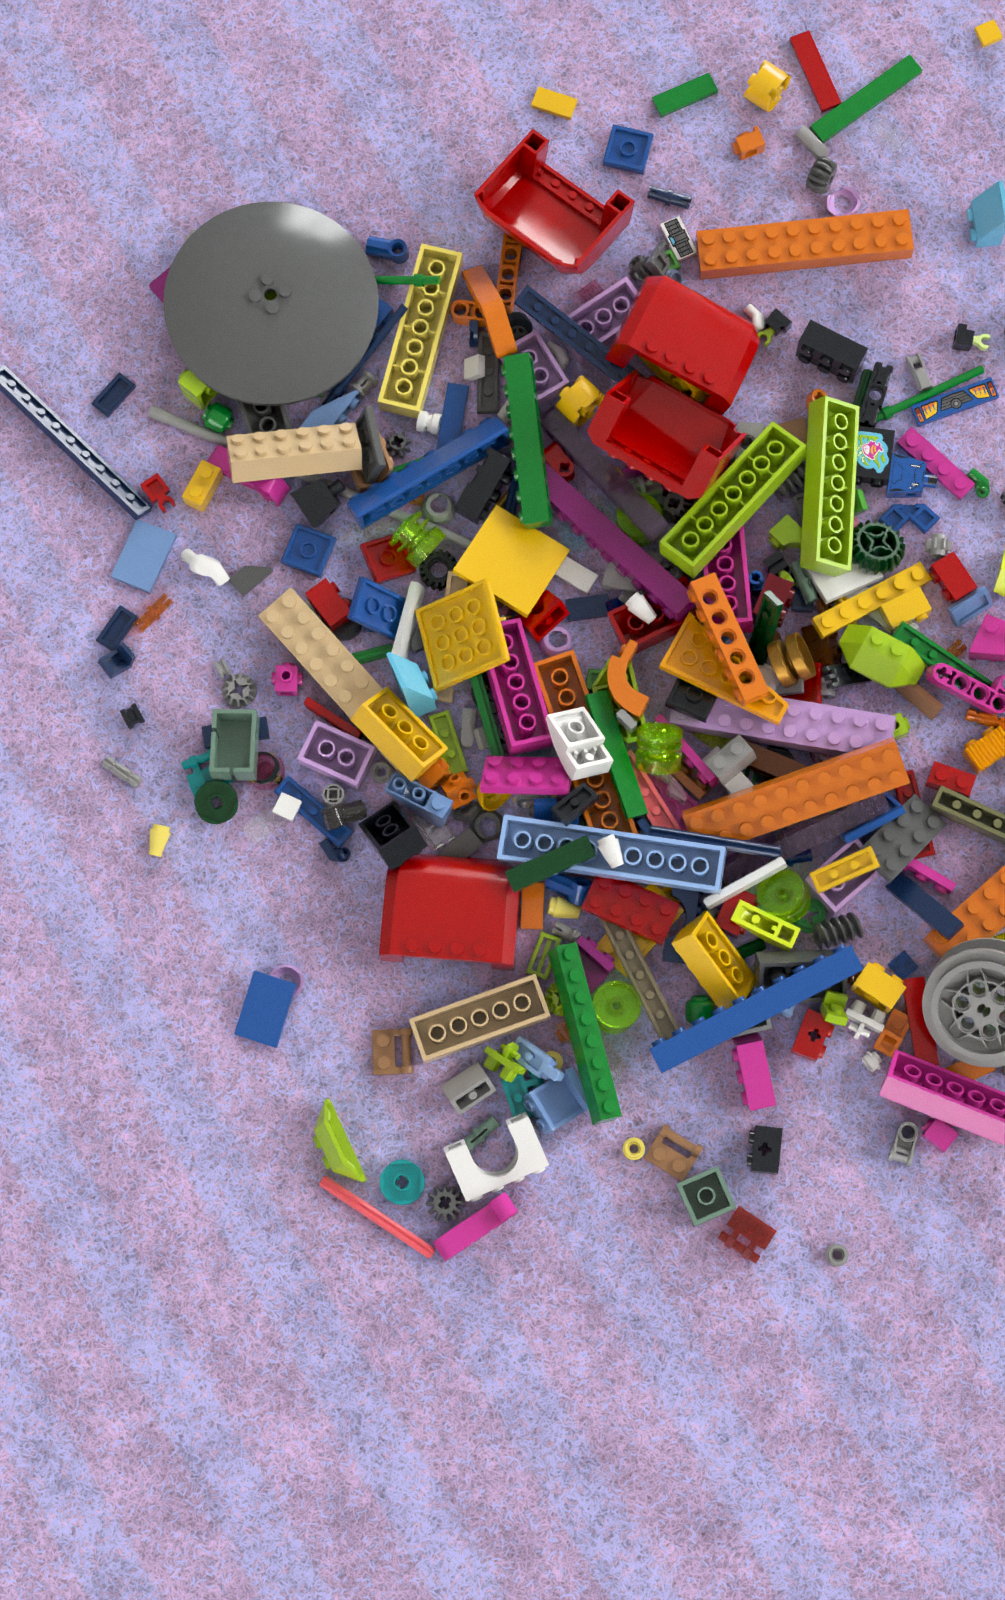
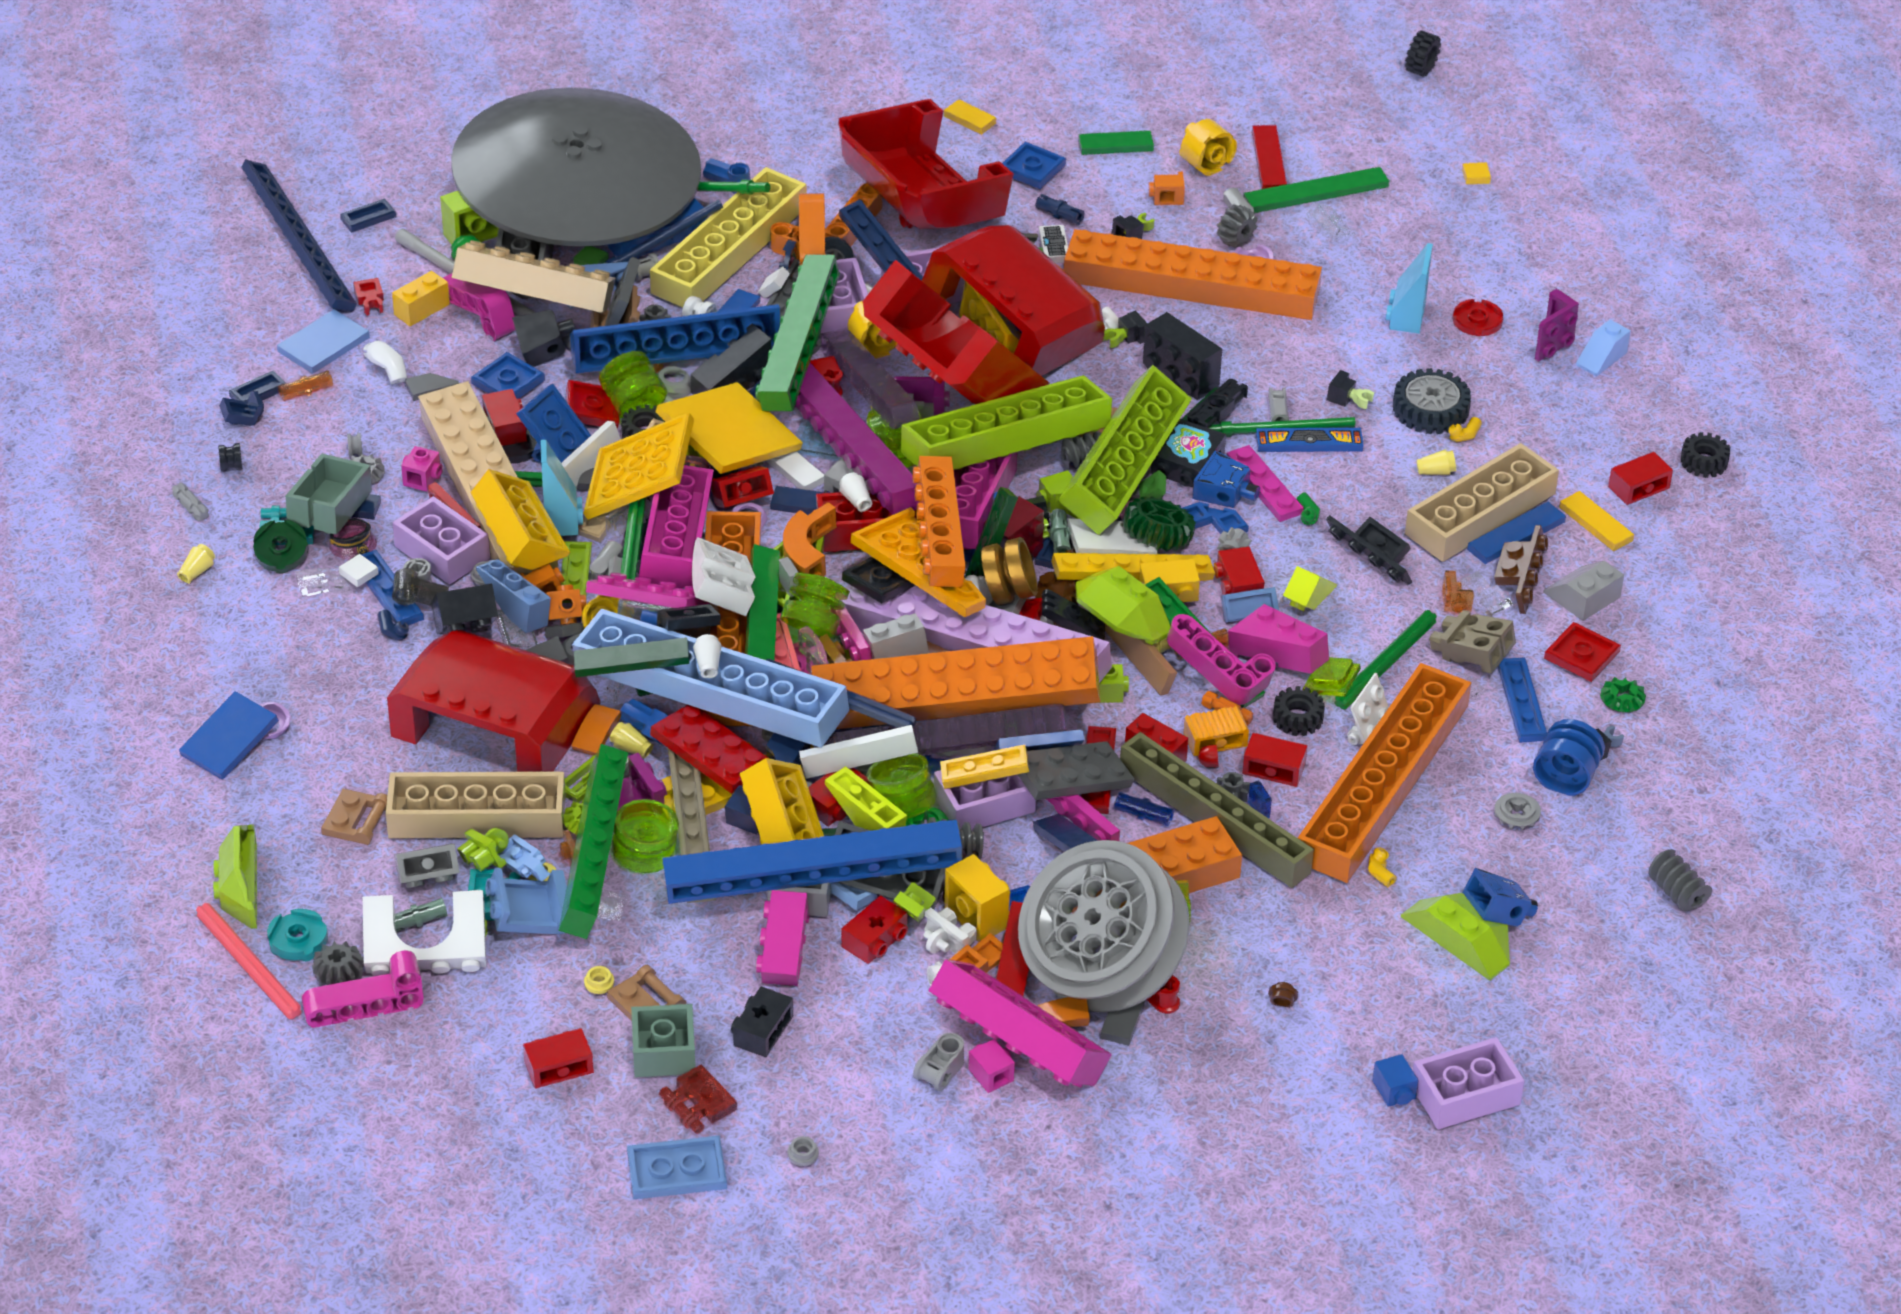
camera: 10 degrees right, 35 degrees down
none -> red brick [523,1028,594,1089]
none -> medium blue tile [627,1135,727,1200]
none -> black piece [1111,213,1155,239]
none -> clear blue pin [1114,792,1174,826]
none -> red hinge [1198,744,1219,768]

